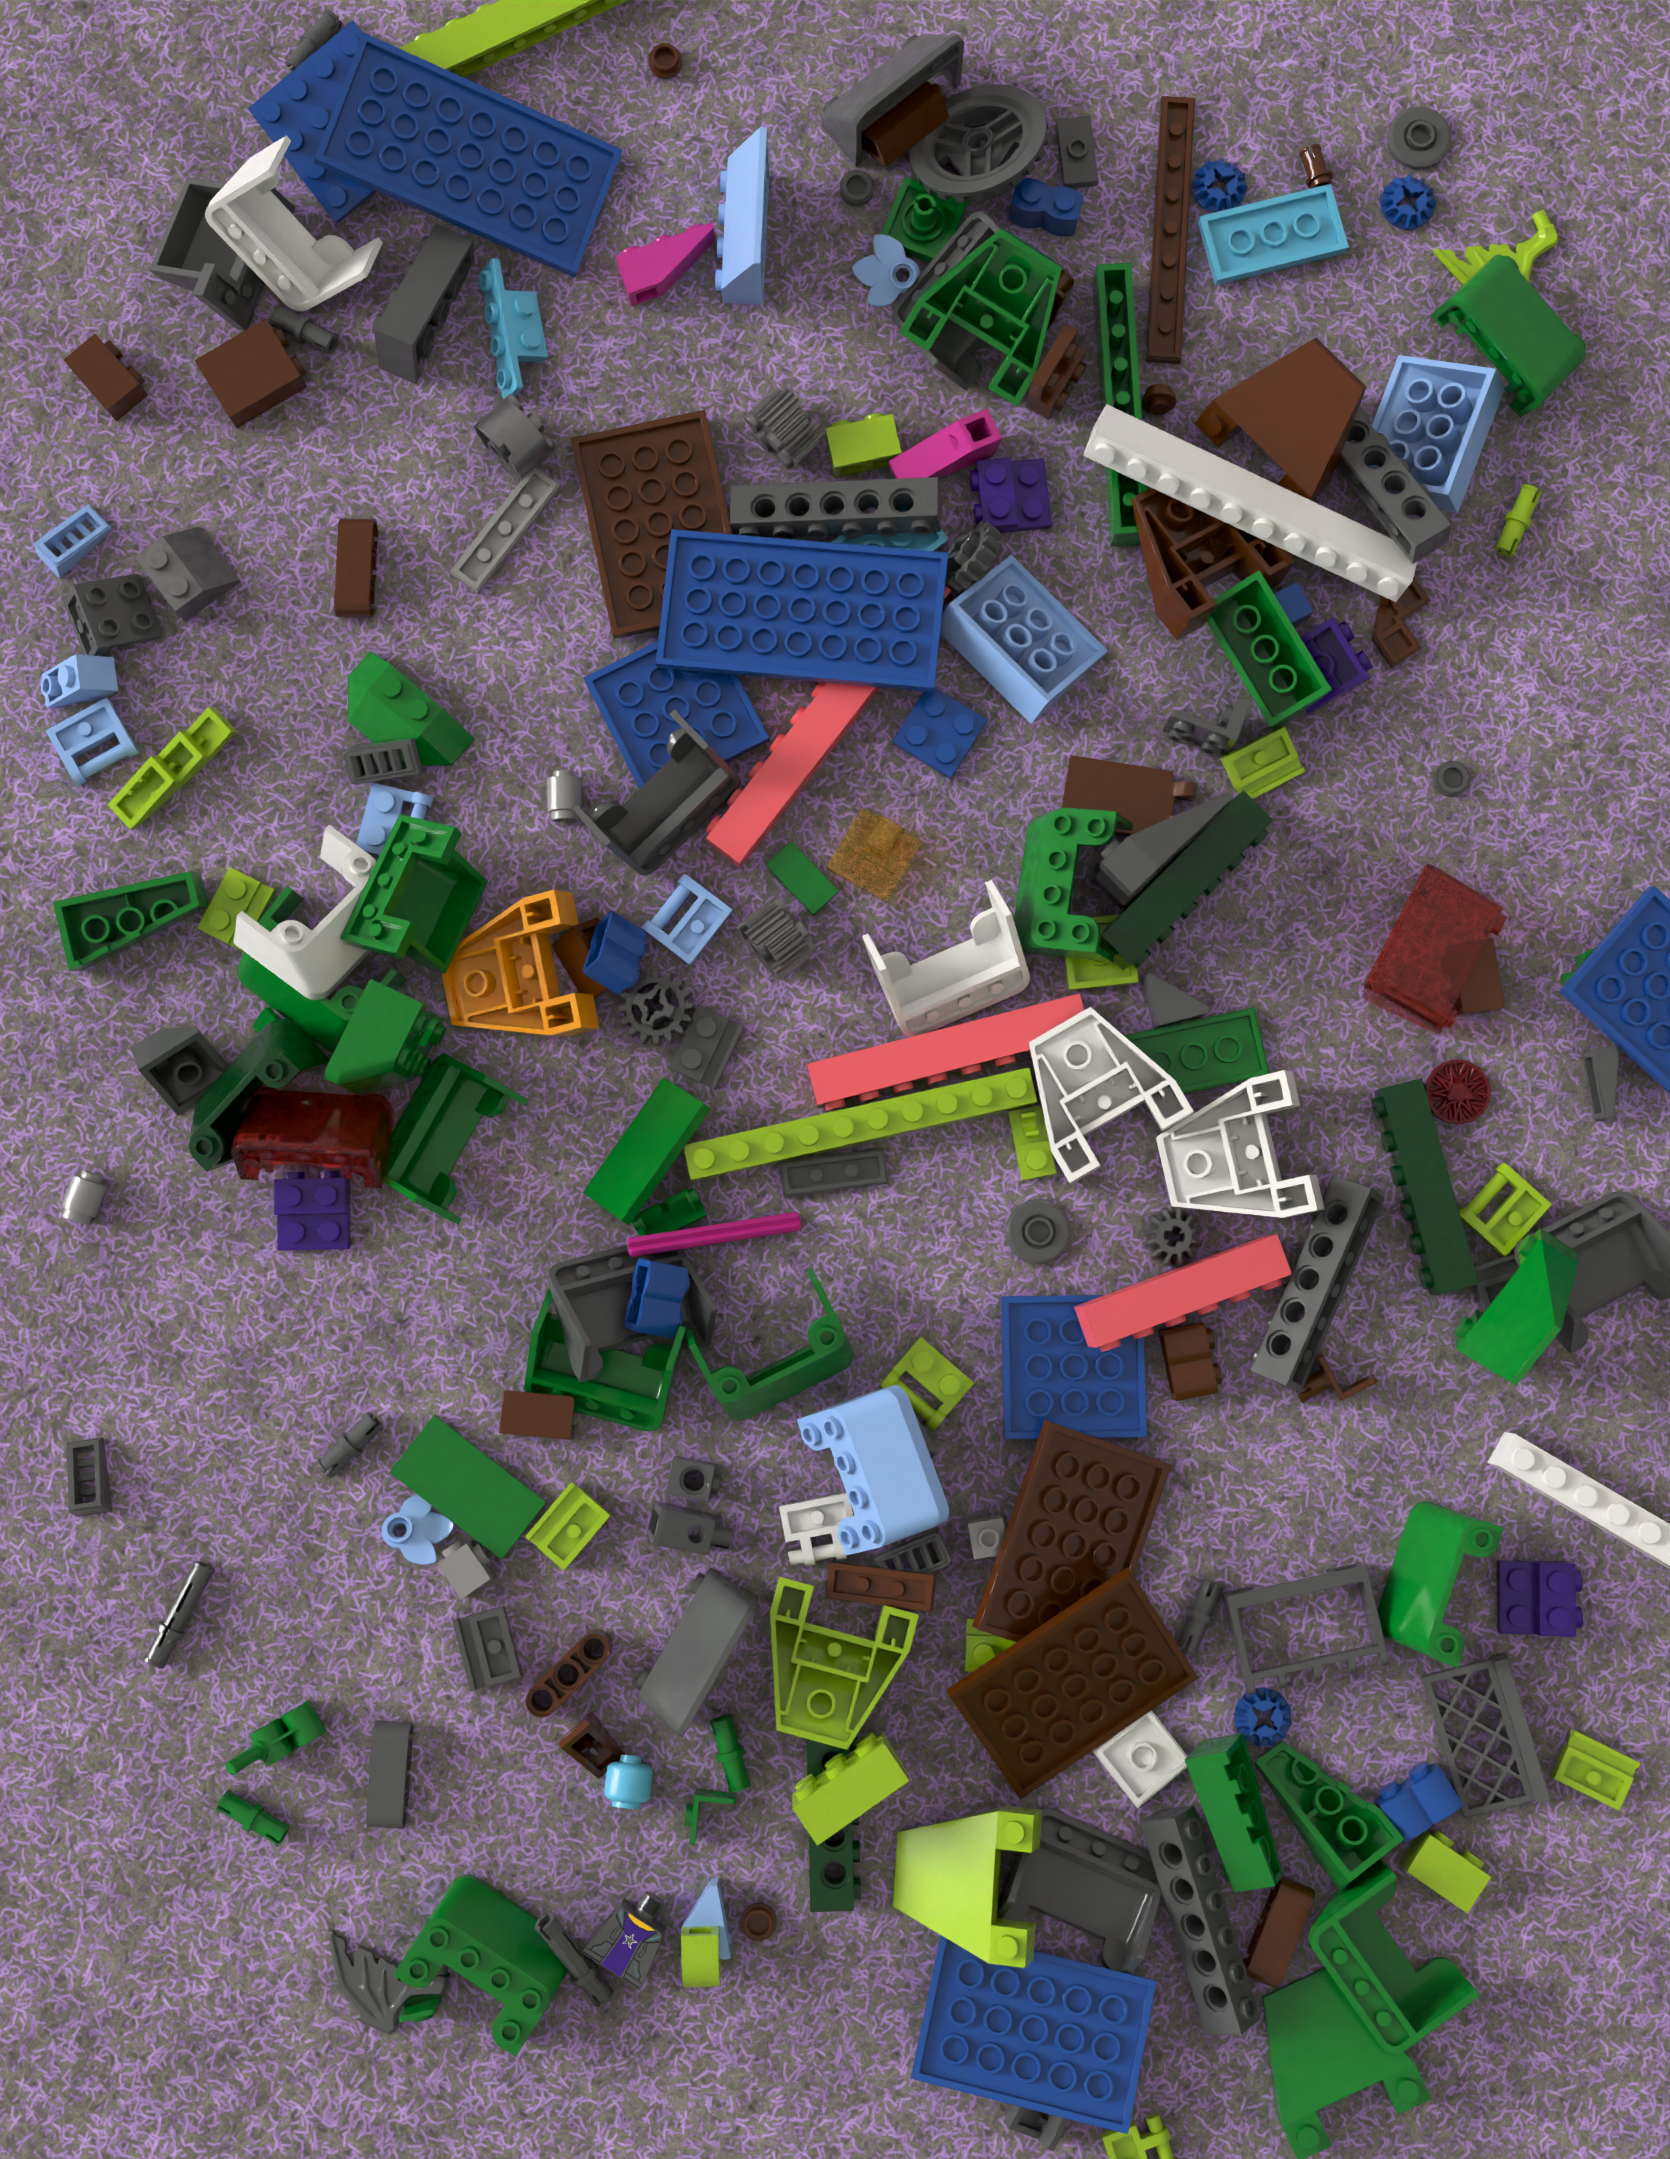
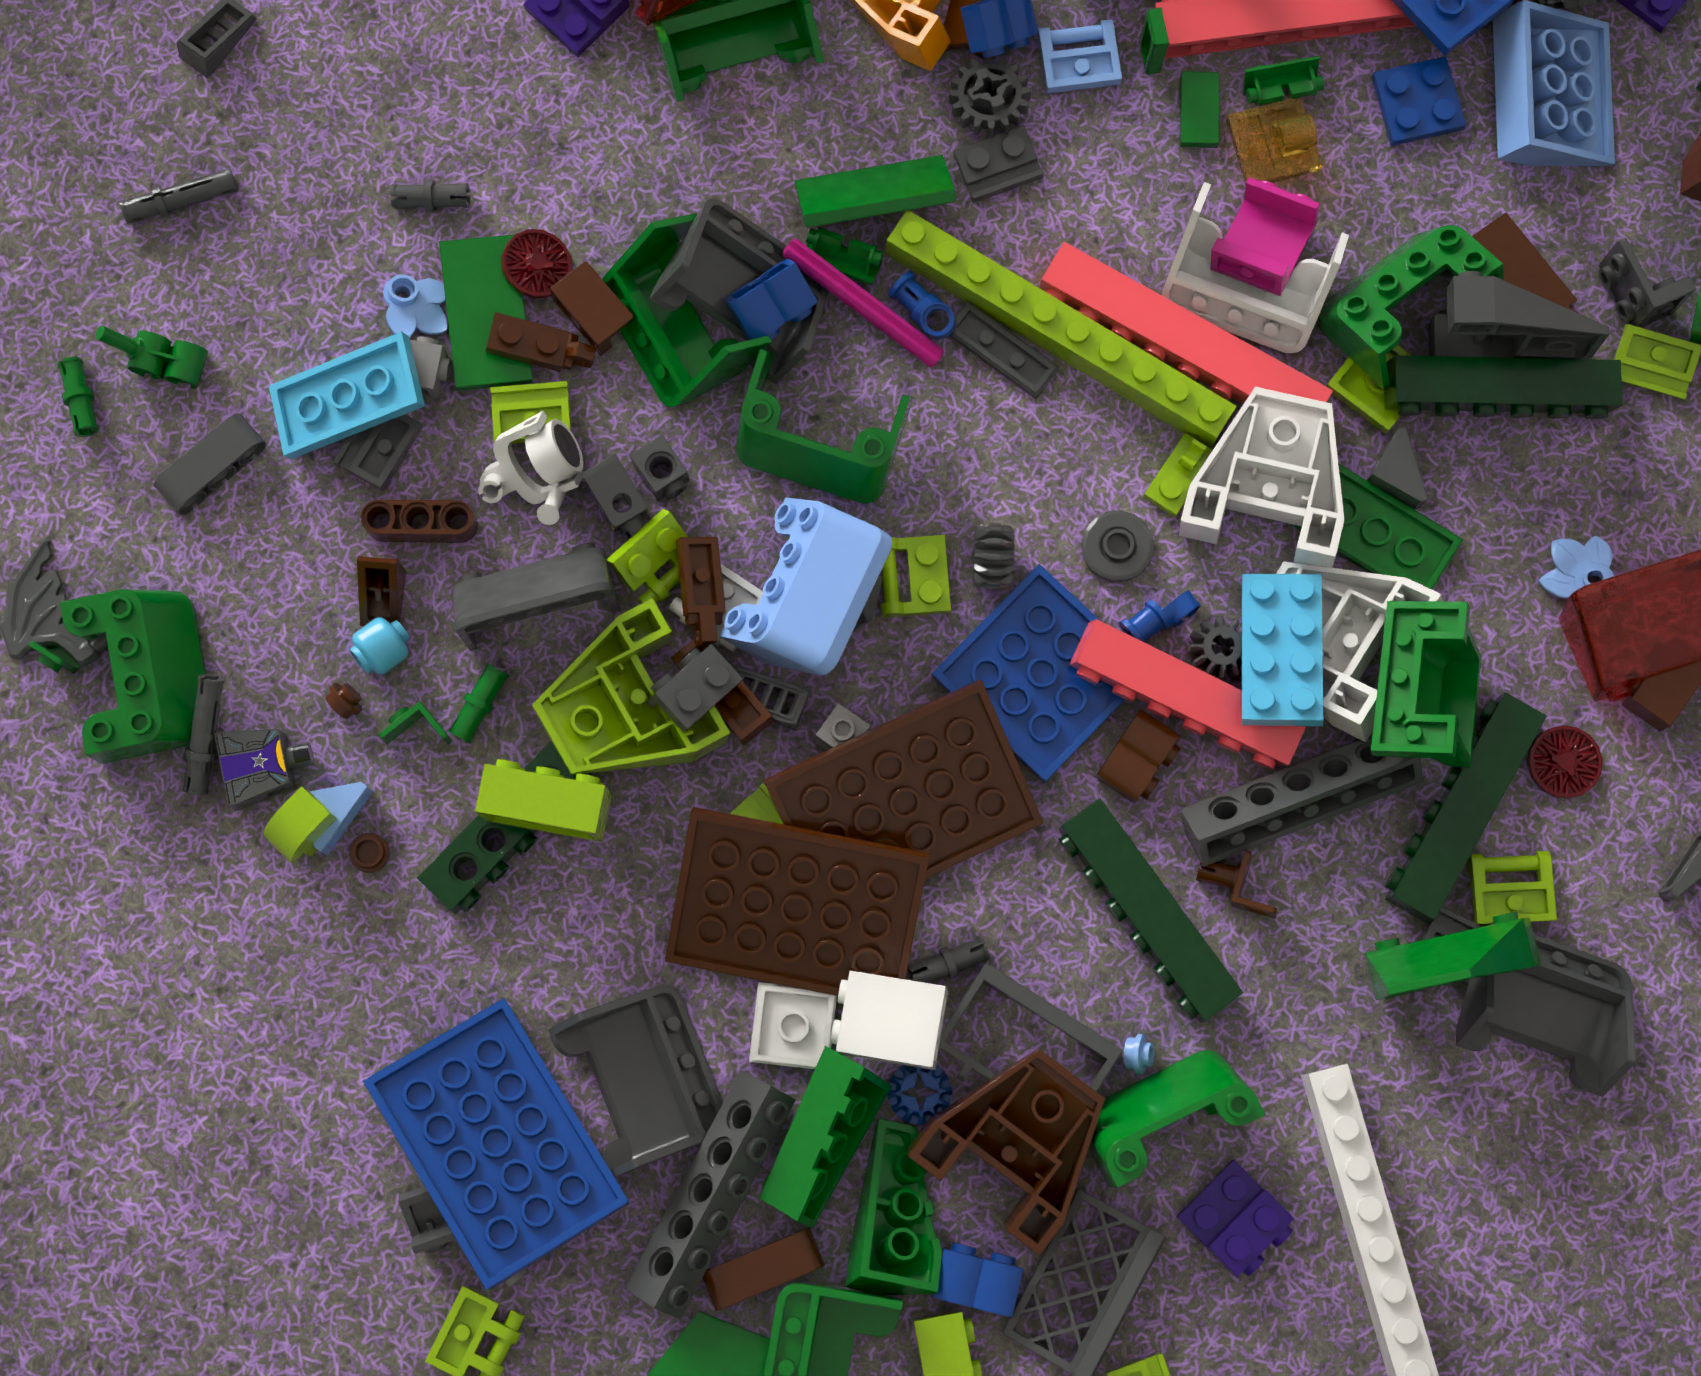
camera: 45 degrees right, 5 degrees down
flat silver brick [736,896,817,980] -> none
lime wedge [893,1806,1042,1968] -> none
none -> medium azure plate [269,332,425,459]
none -> reddish brown plate [325,683,362,719]
none -> white piece [478,411,583,525]
none -> reddish brown hinge [485,312,597,372]
none -> dark red wheel [501,229,572,298]
none -> lime plate [606,509,688,604]
none -> dark grey bracket [647,644,743,733]
none -> reddish brown hinge [676,537,726,647]
none -> white brick [831,971,948,1070]
none -> blue connector [888,270,957,340]
none -> reddish brown wedge [906,1048,1105,1256]
none -> dark grey gear [973,523,1015,590]
none -> dark green brick [1058,798,1243,1023]
none -> blue connector [1119,590,1201,643]
none -> light blue plate [1124,1034,1155,1075]
none -> green tile [1139,7,1169,75]
none -> dark pink panel [1210,177,1320,296]
none -> green hinge [1242,56,1324,106]
none -> medium azure plate [1242,574,1323,726]
none -> green windscreen [1371,601,1482,767]
none -> light blue plate [1539,536,1615,601]

